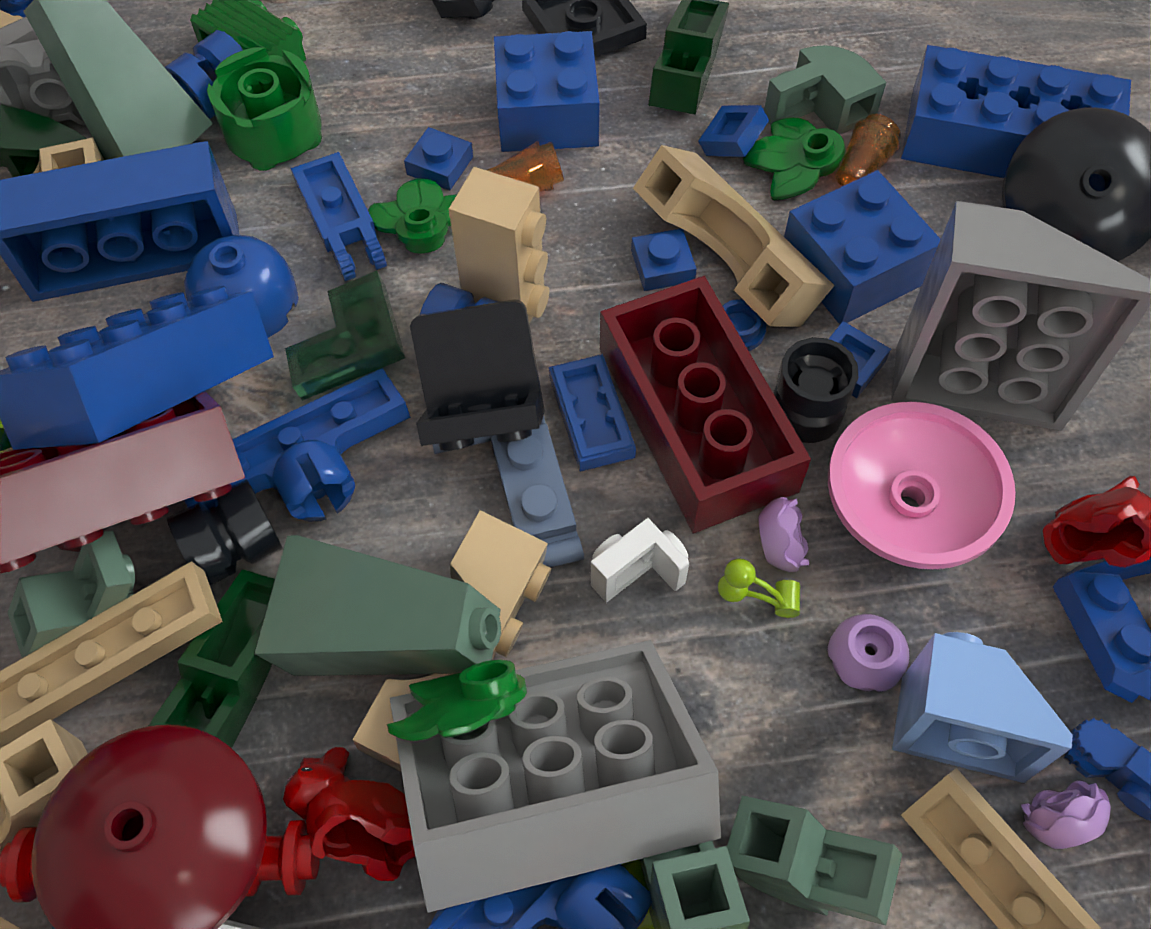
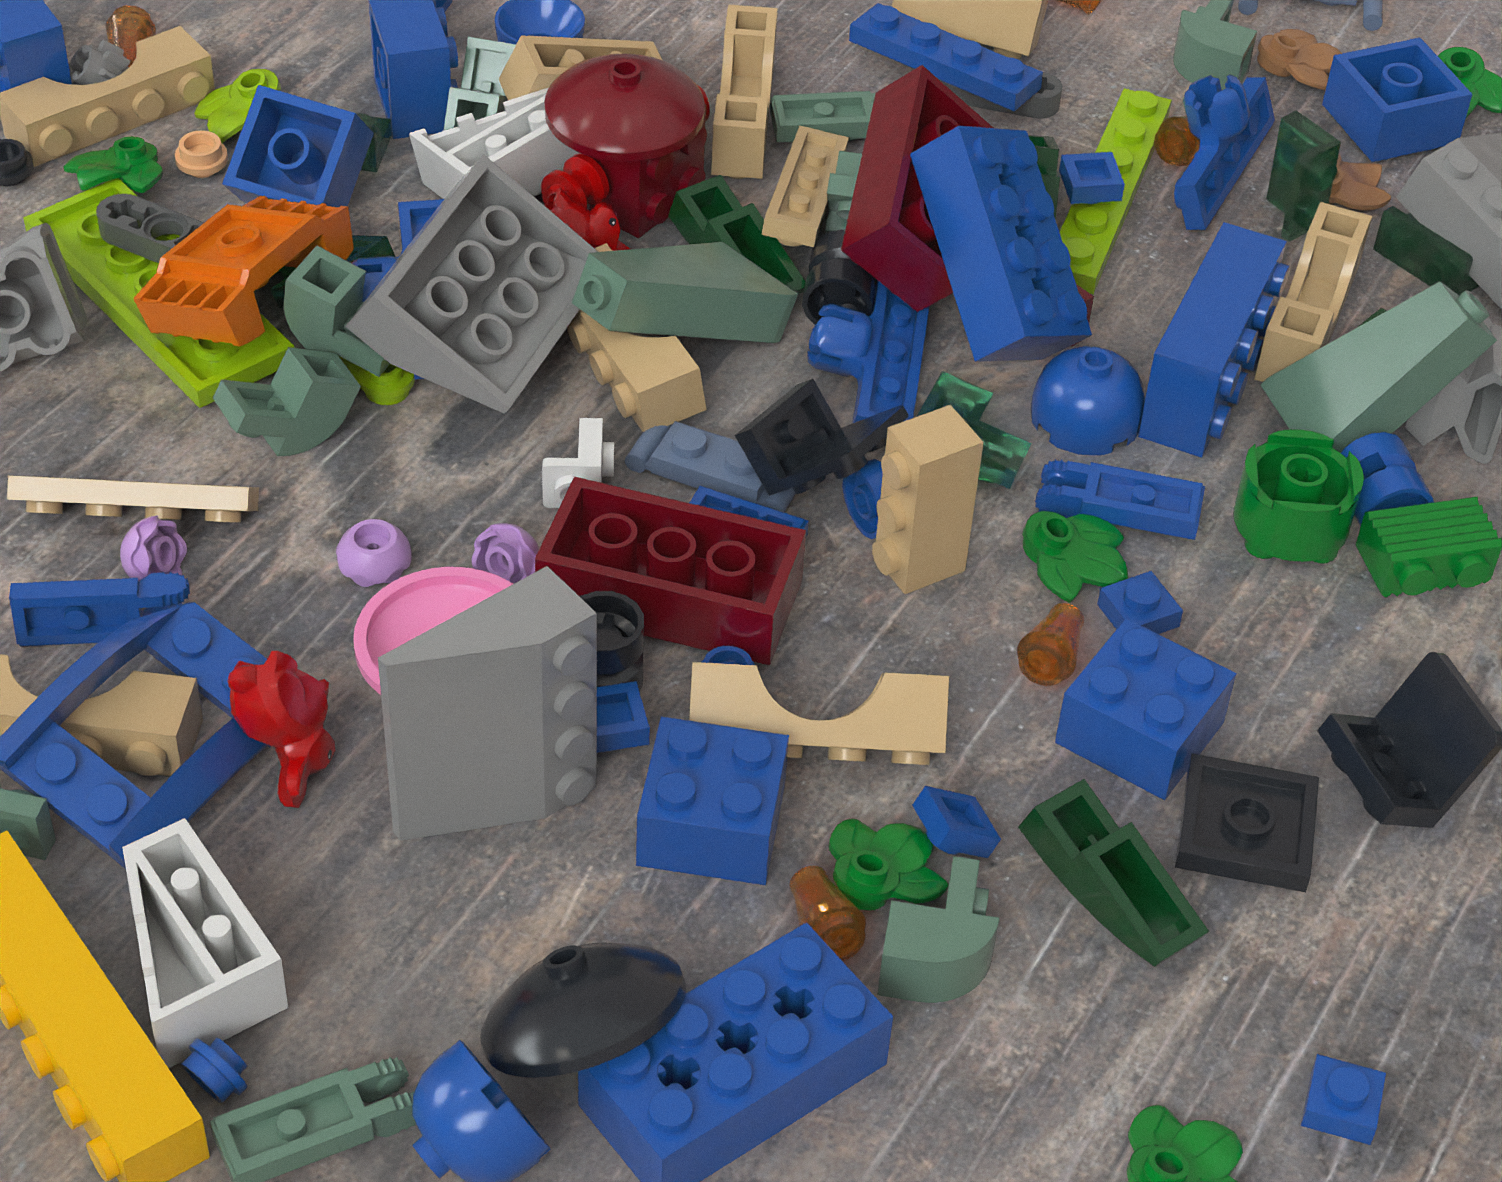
camera: 125 degrees right, 15 degrees down
green plate [386,660,527,741] -> none
blue plate [631,228,697,291] -> none
lime piece [718,558,800,618] -> none
light blue slope [892,632,1073,783] -> none

